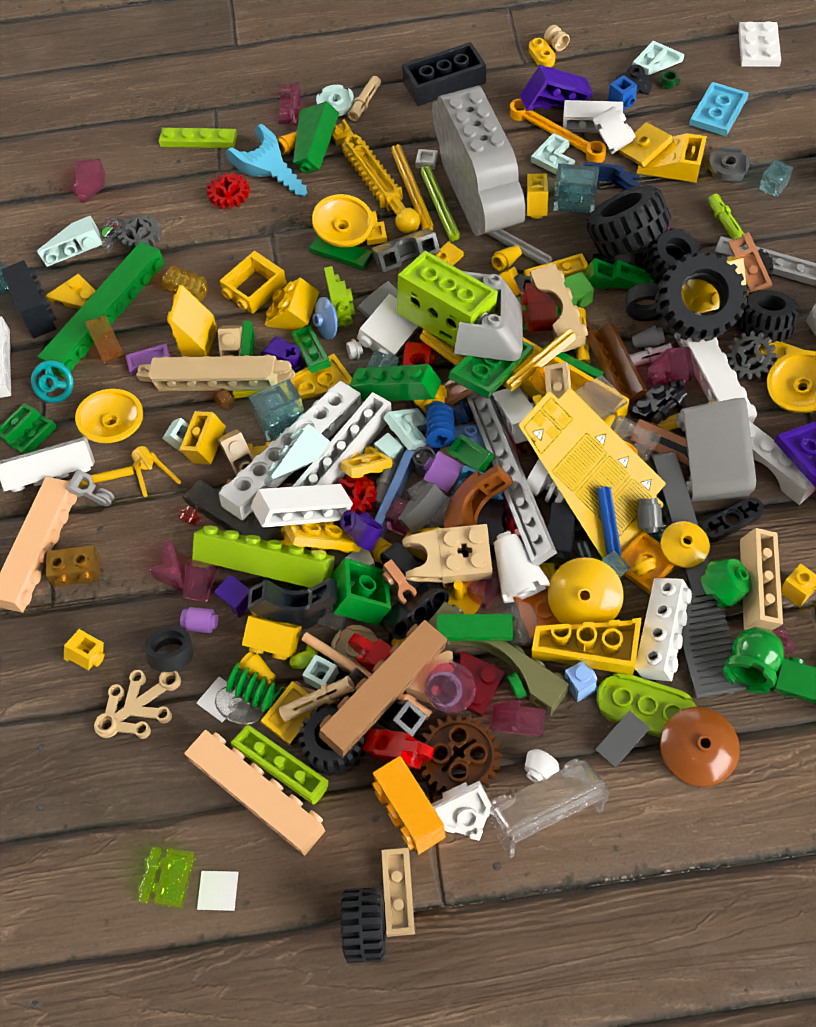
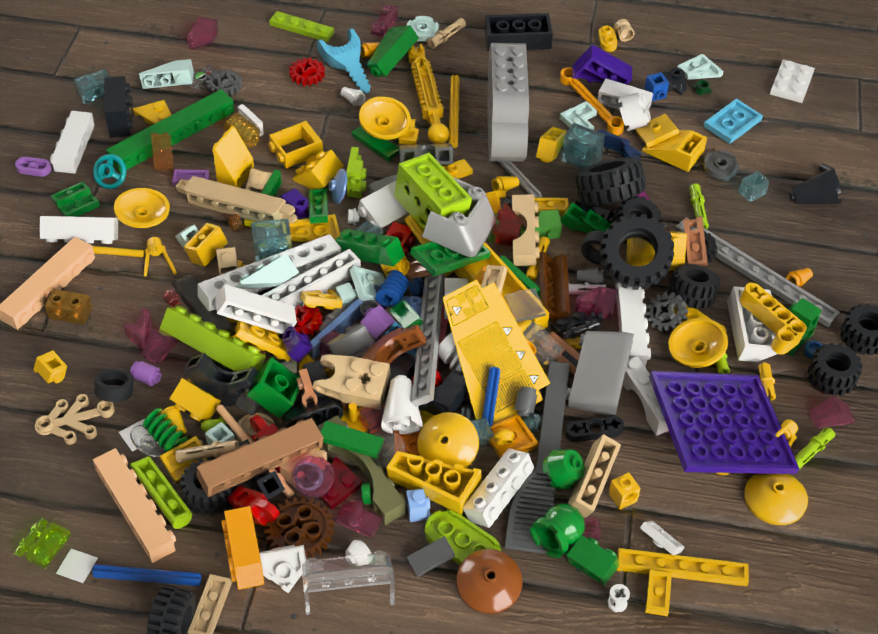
camera: 10 degrees right, 10 degrees down
light grey piece [66,470,114,506] -> none
dark purple panel [215,575,249,618] -> none
white tile [415,149,438,170] -> none
lime axle [421,166,460,242] -> none
yellow axle [505,329,576,391] -> none
yellow dish [660,521,710,568] -> none
none -> blue axle [92,564,202,586]
none -> white tile [238,104,264,137]
none -> white cone [341,87,365,106]

